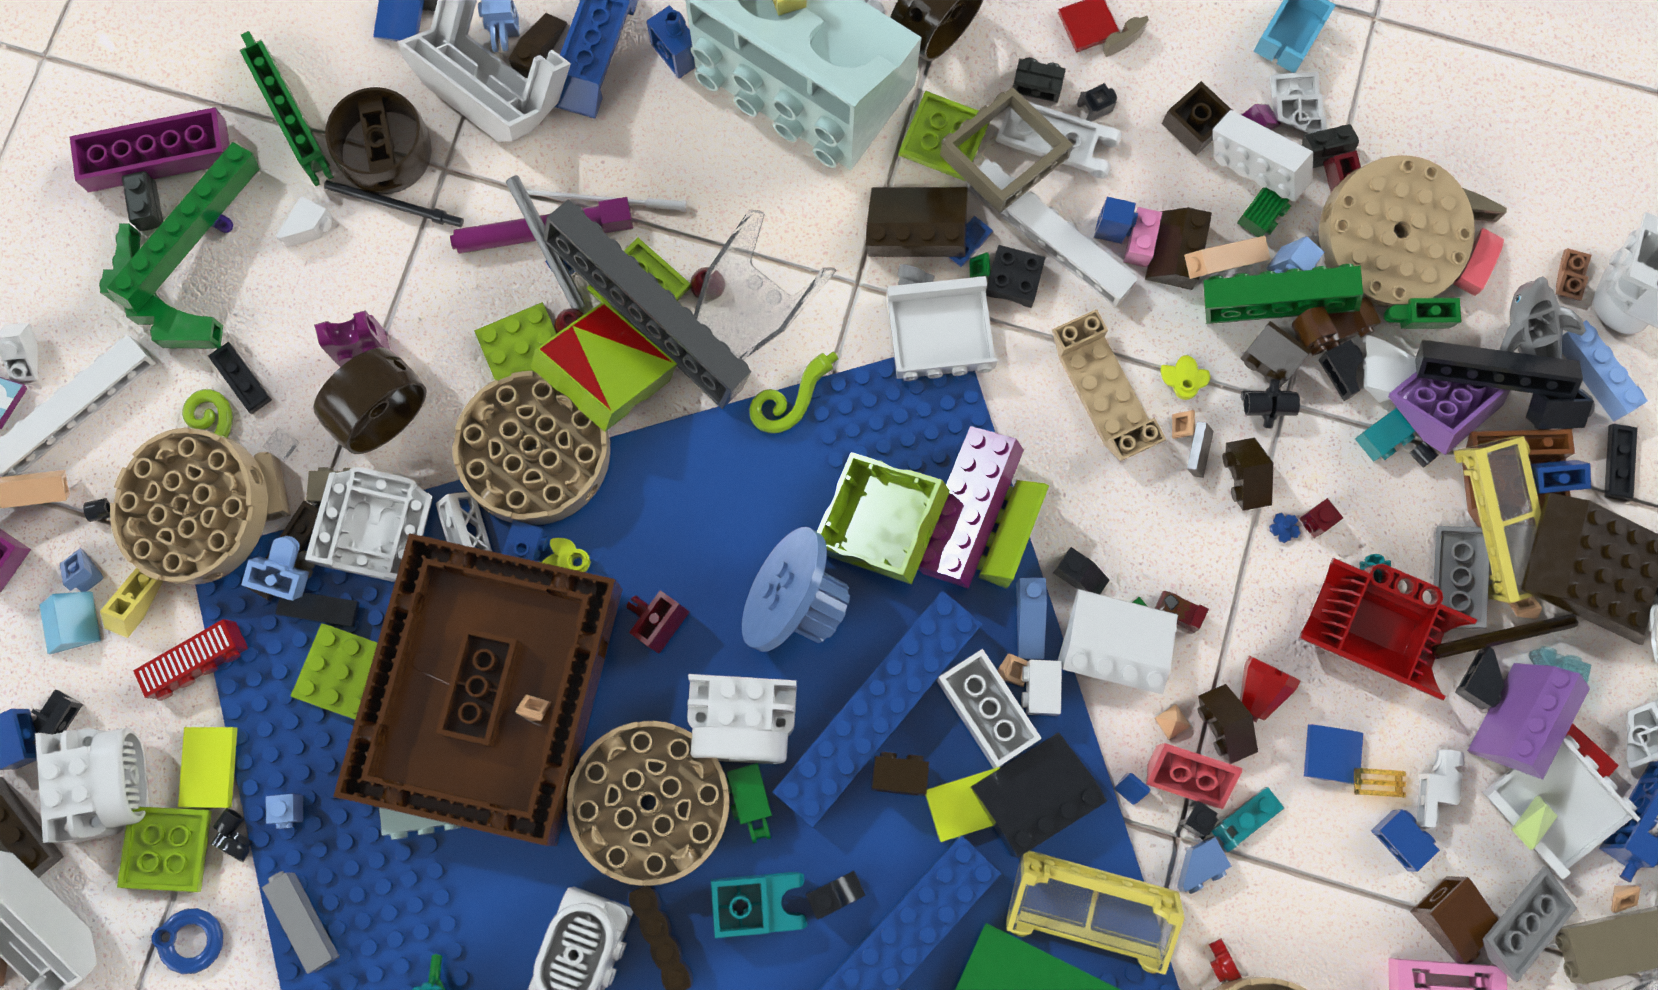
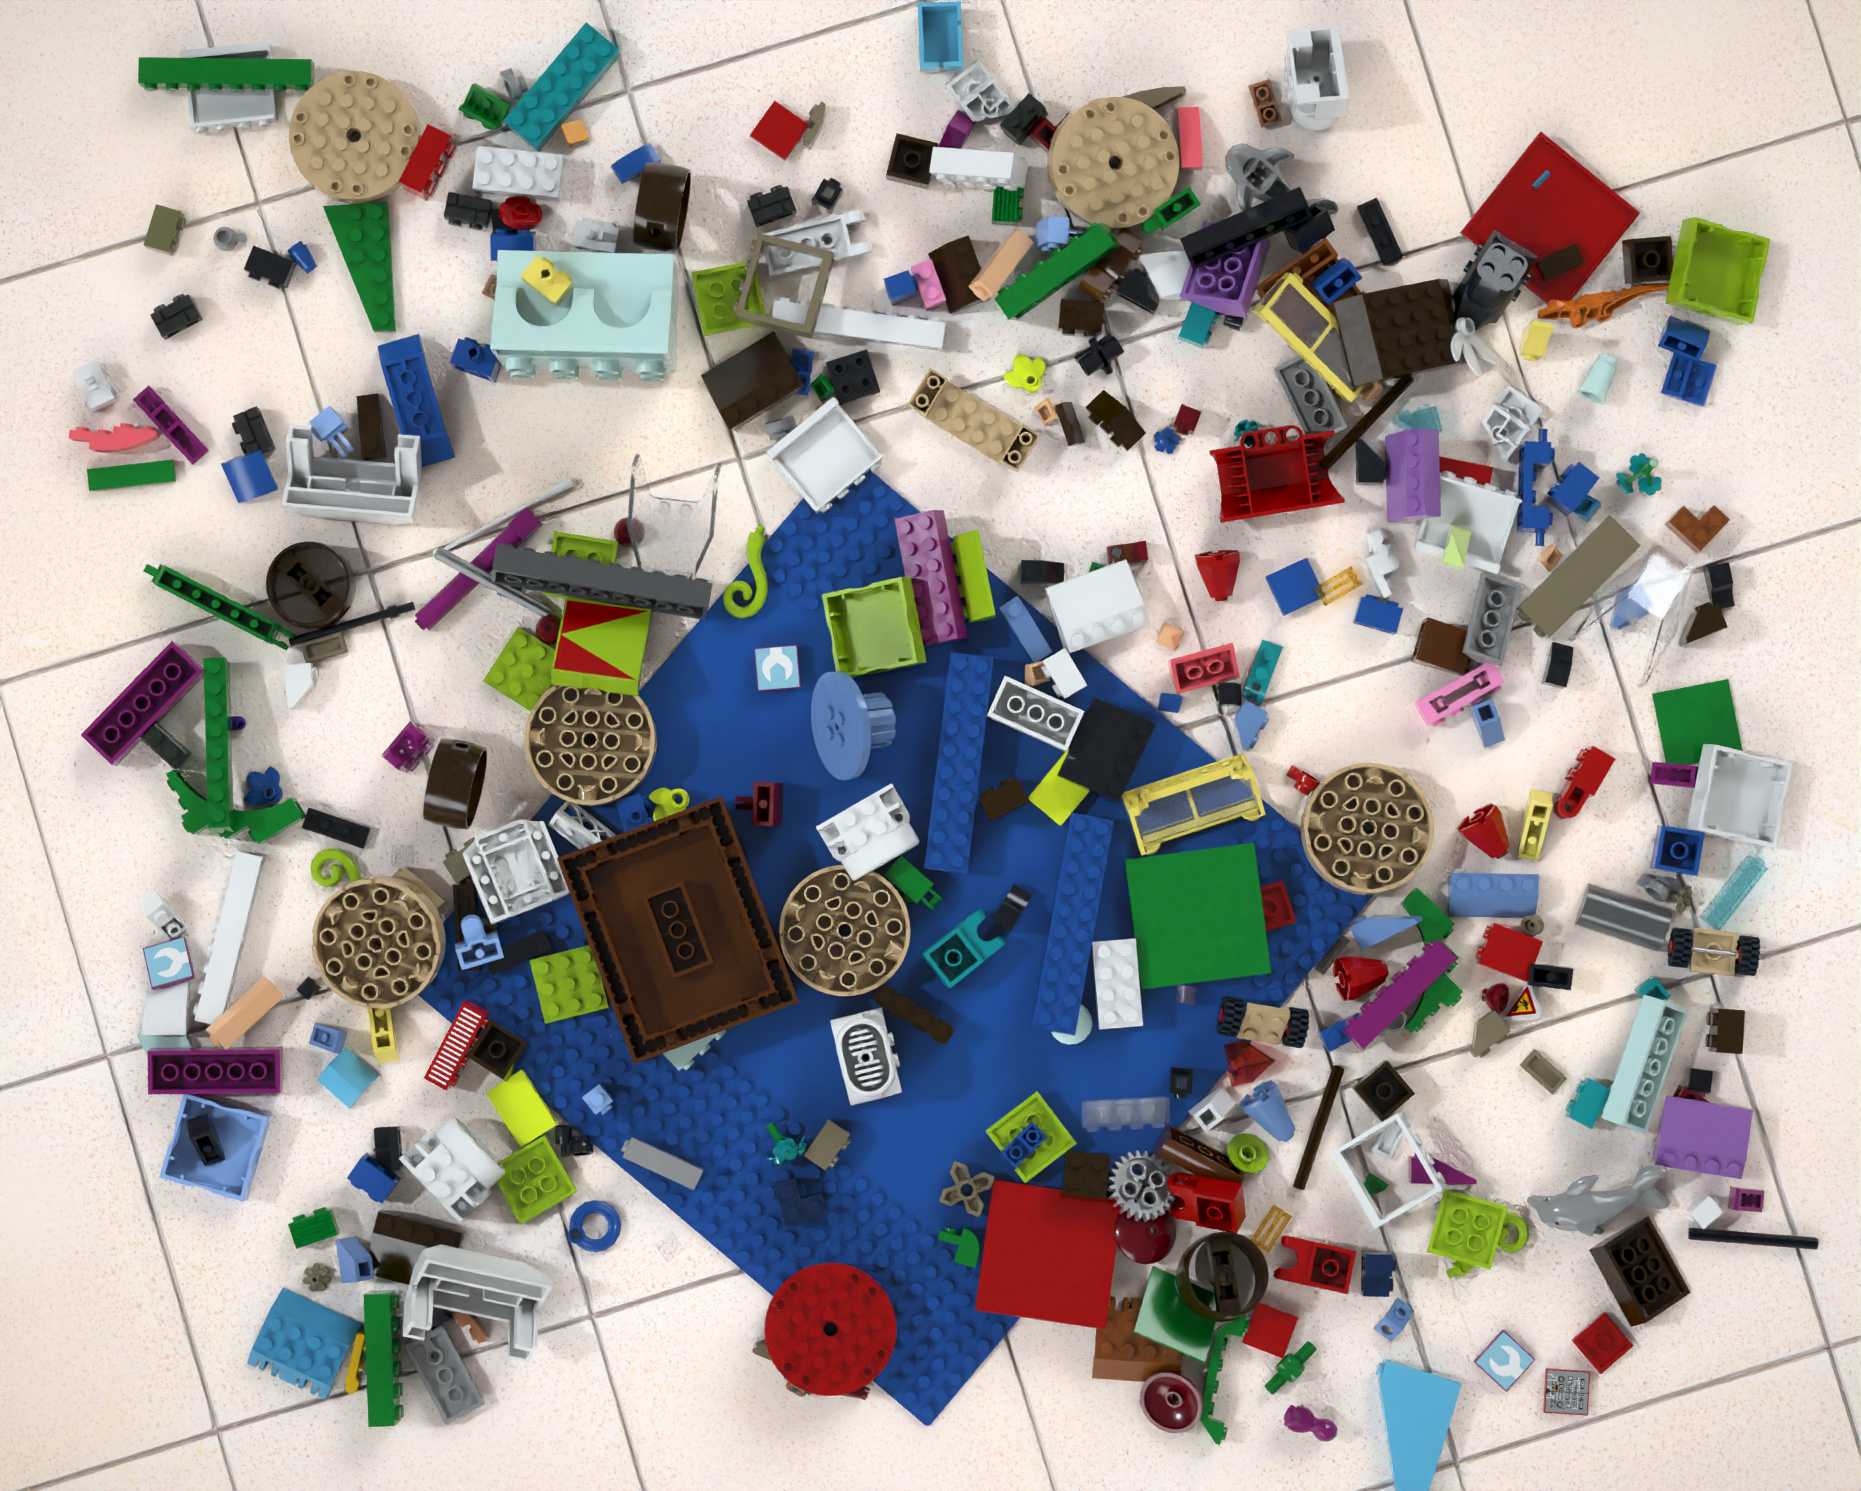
camera: 30 degrees left, 10 degrees up
light nougat slope [516,695,551,721] -> none
dark brown brick [1197,684,1258,764] -> none
light blue brick [1562,320,1648,422] -> none
none -> blue plate [244,766,283,806]
none -> dark tan tile [300,631,348,663]
none -> dark brown brick [467,1020,530,1082]
none -> medium azure tile [754,645,801,692]

